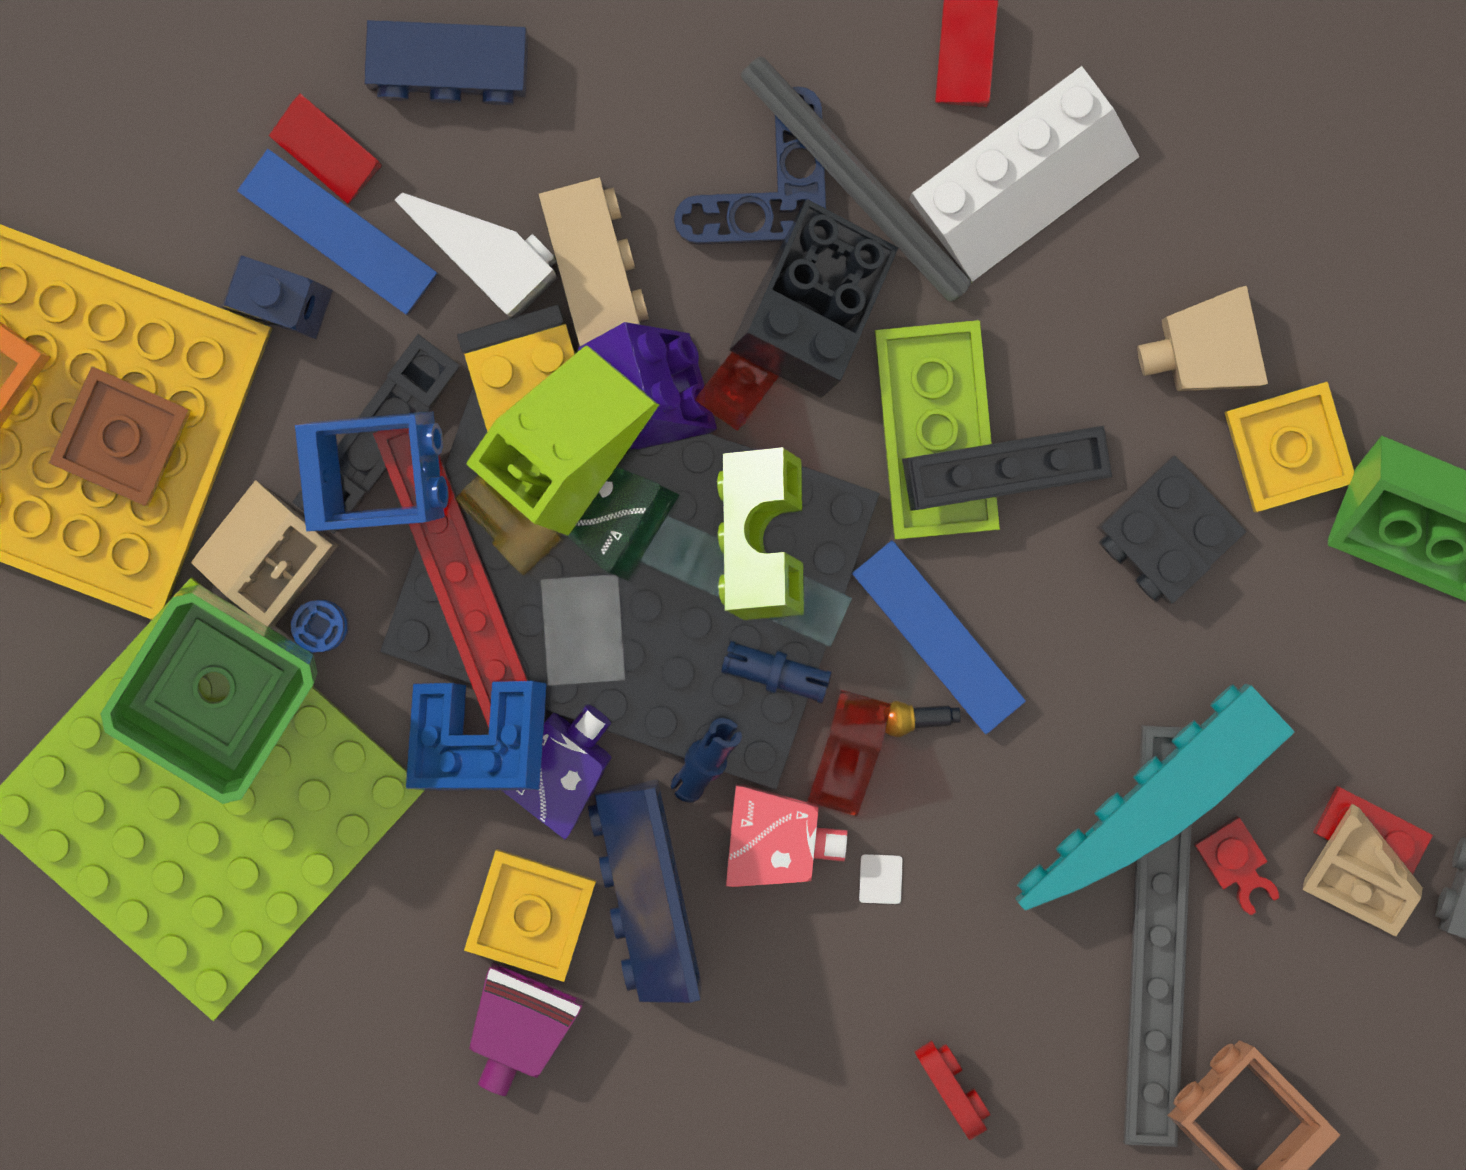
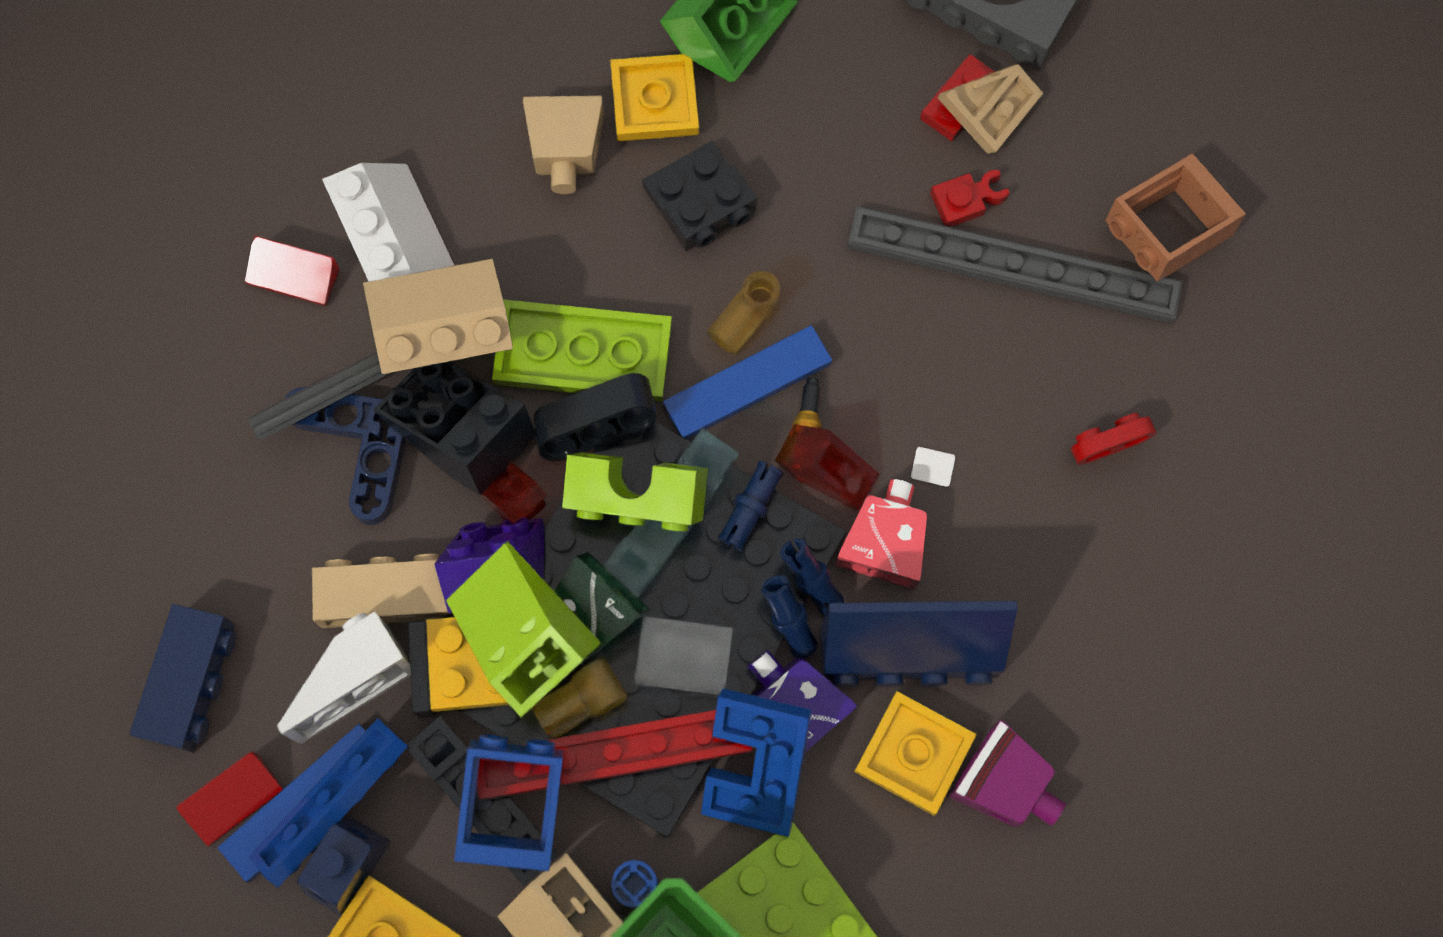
camera: 80 degrees left, 15 degrees down
black tile [902,426,1112,511] -> none
teal slope [1015,684,1295,910] -> none
none -> blue plate [249,718,408,888]
none -> tan slope [363,258,513,374]
none -> black beam [533,373,657,461]
none -> clear yellow piece [707,271,780,356]
none -> dark blue pin [761,575,818,658]

